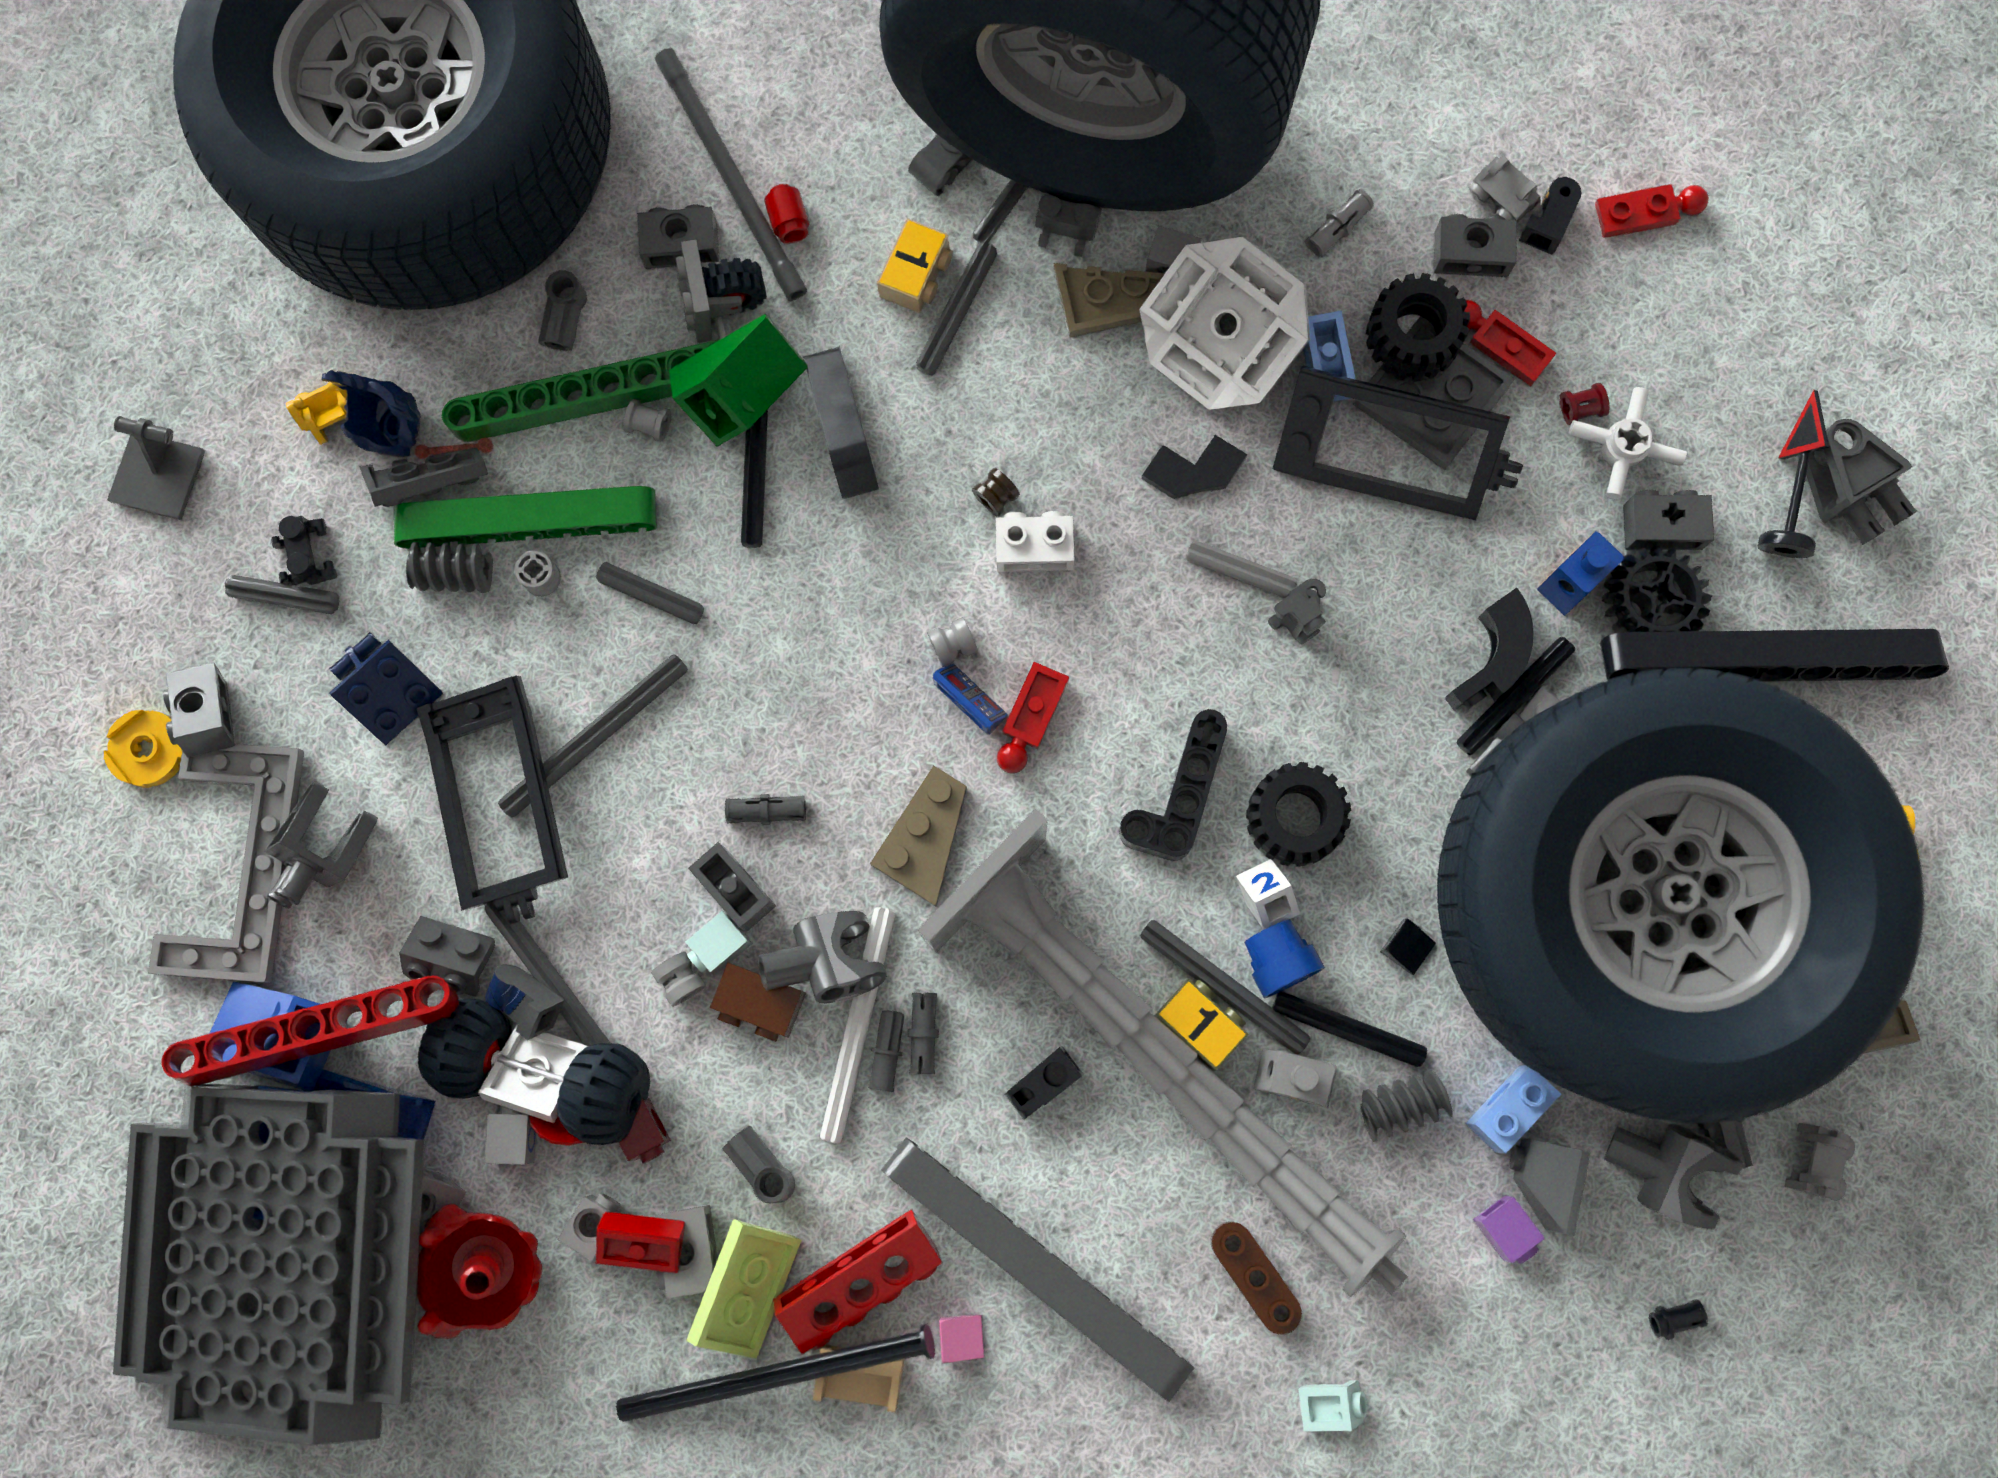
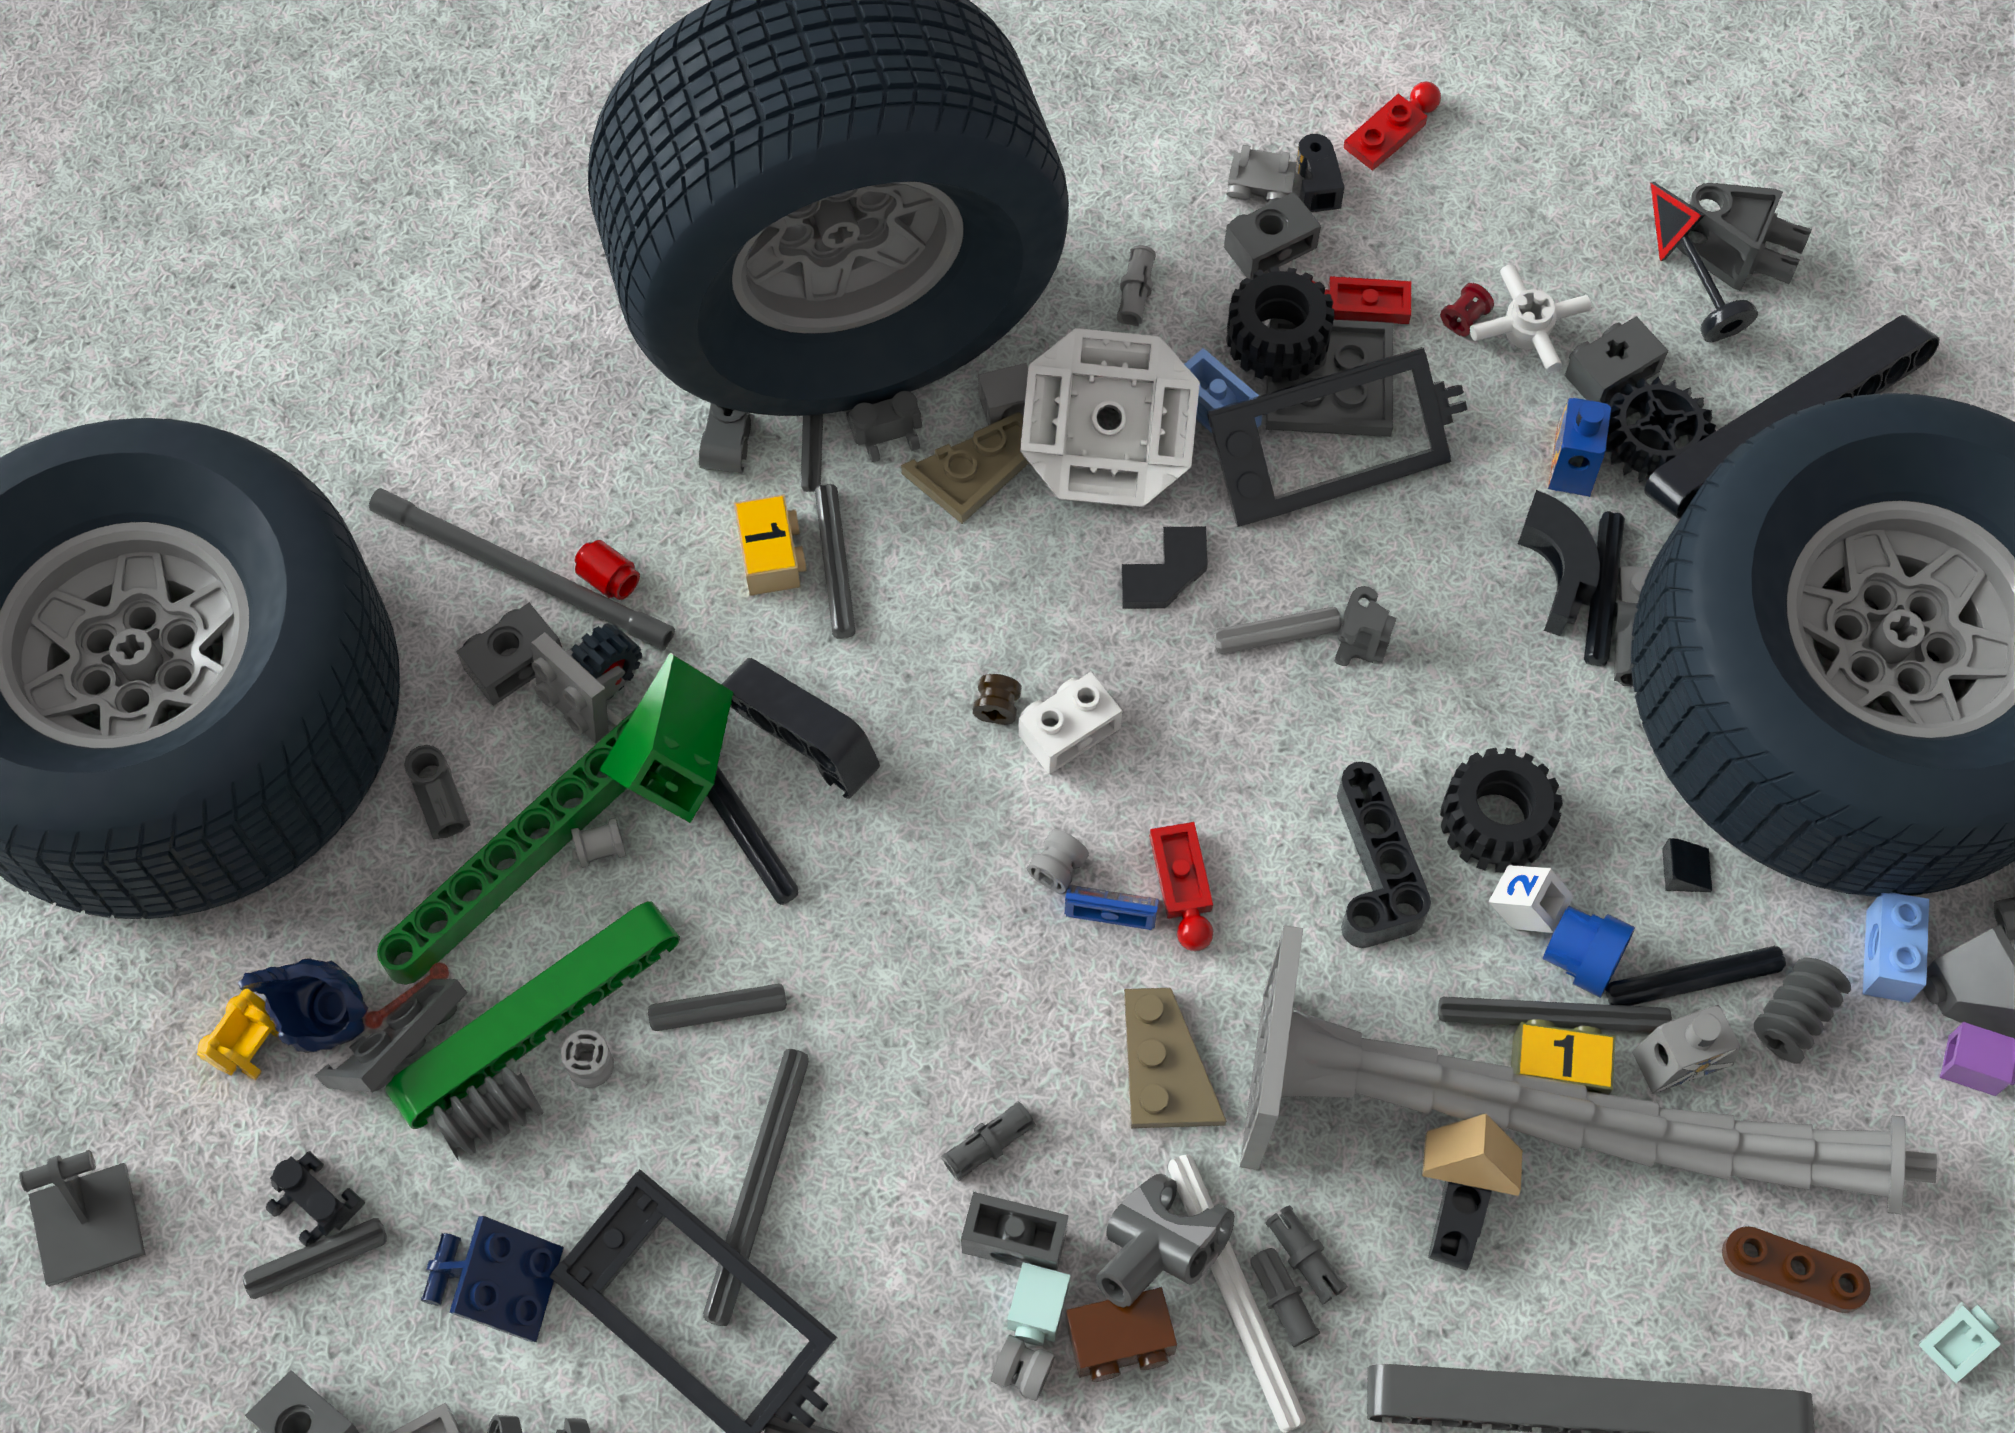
camera: 40 degrees left, 15 degrees down
none -> tan slope [1422,1114,1523,1196]

